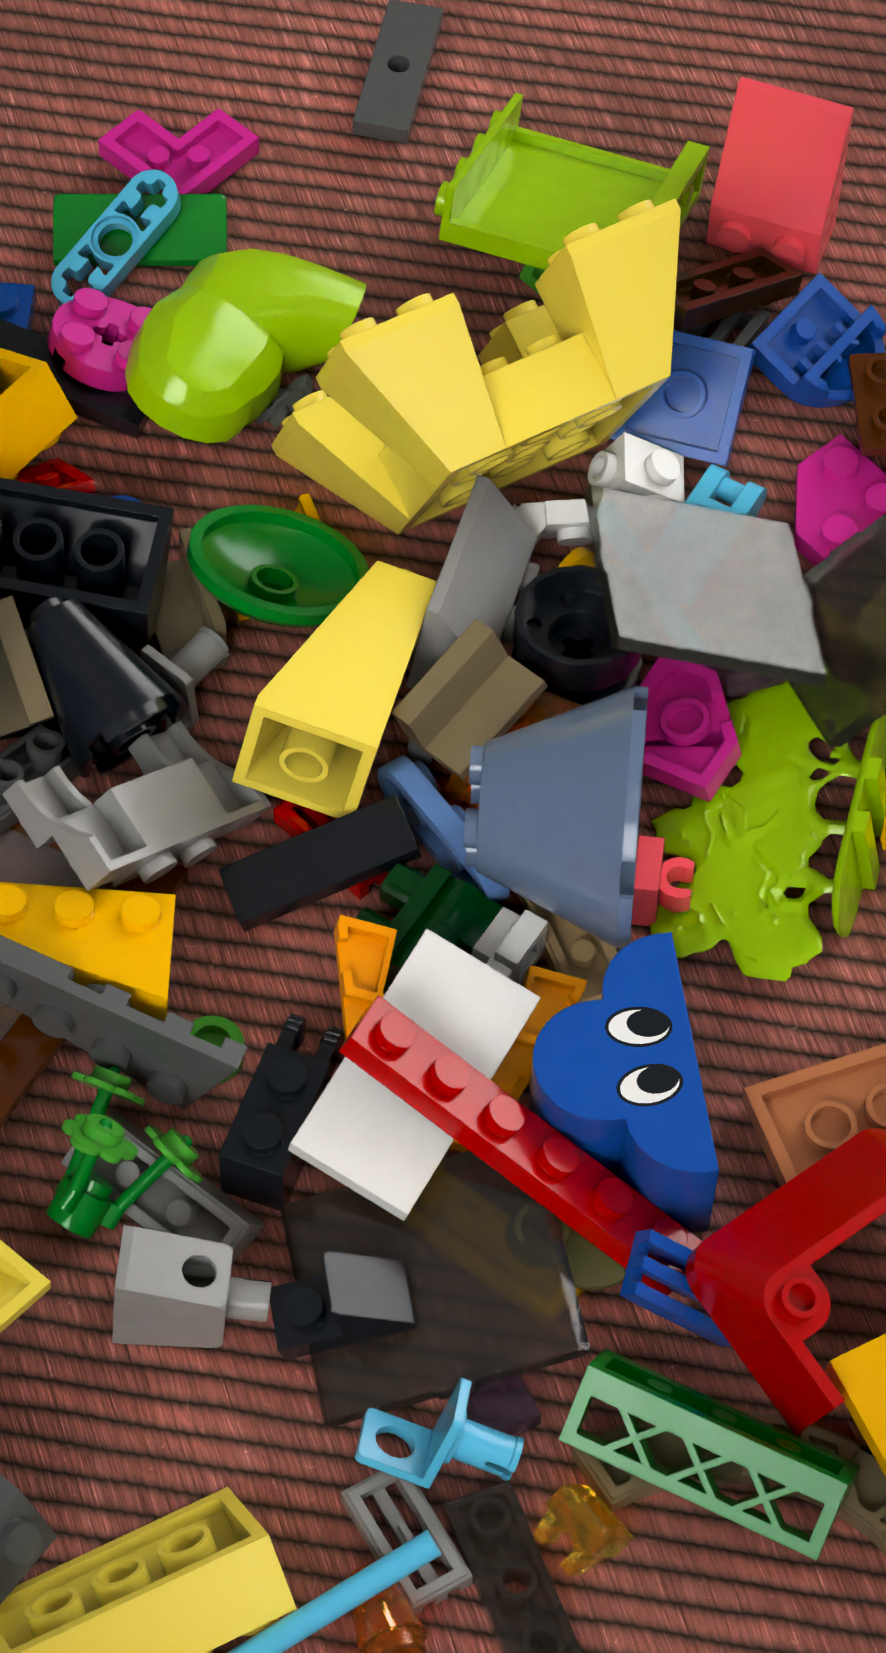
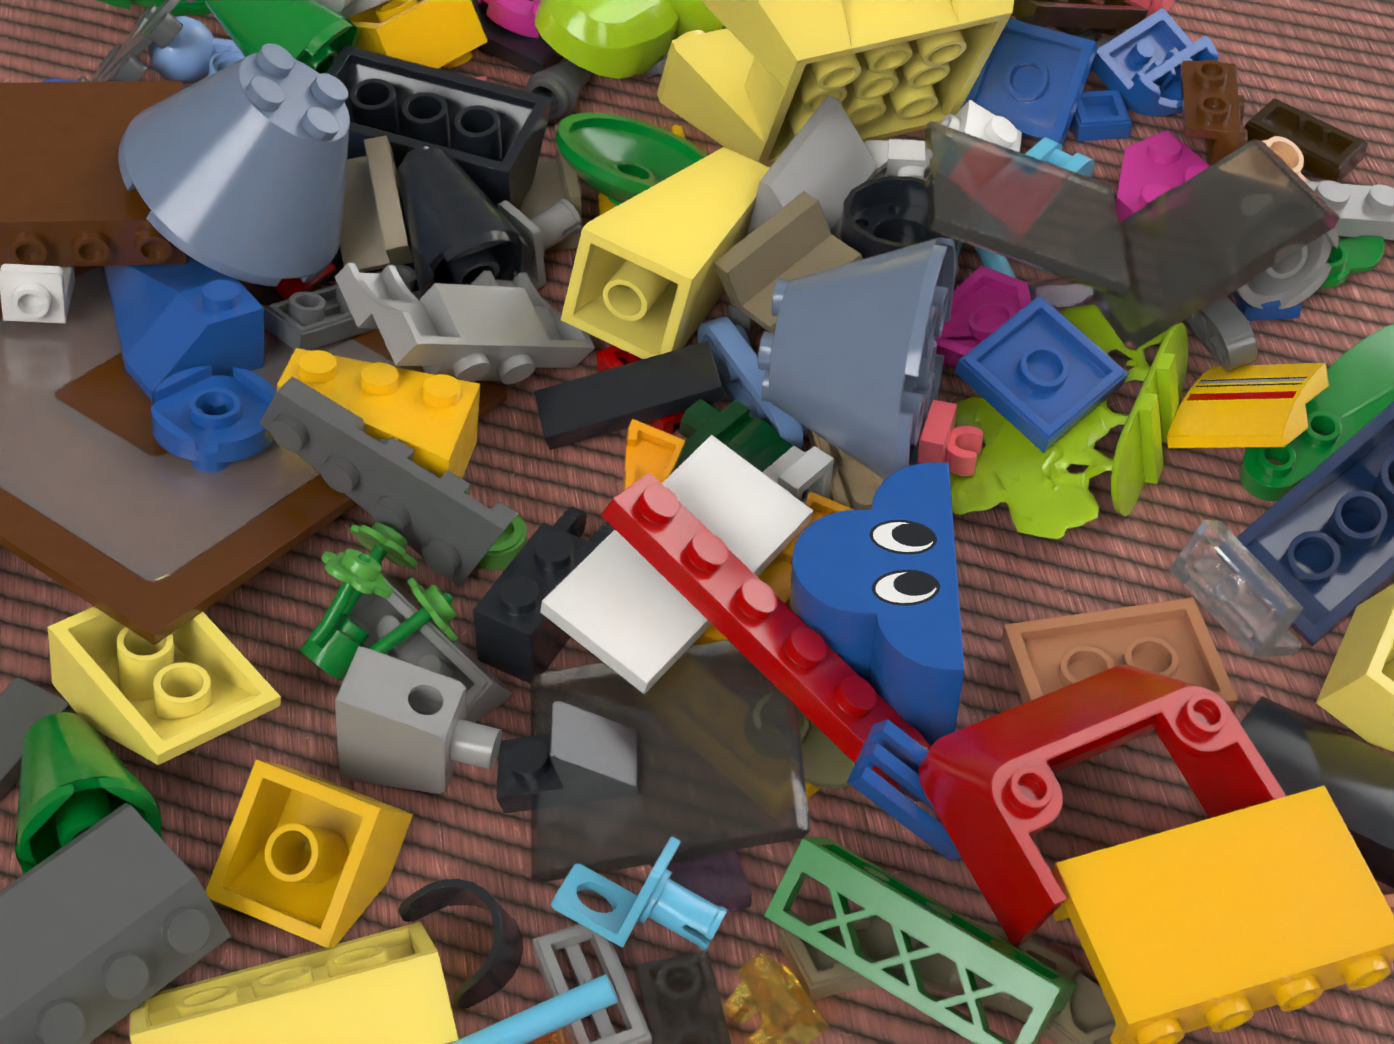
camera: 10 degrees right, 10 degrees down
none -> yellow slope [205,759,413,949]
none -> black helmet [398,879,523,1009]
none -> dark grey cone [526,59,591,121]
none -> blue plate [954,295,1129,453]
none -> blue tile [1071,90,1132,142]

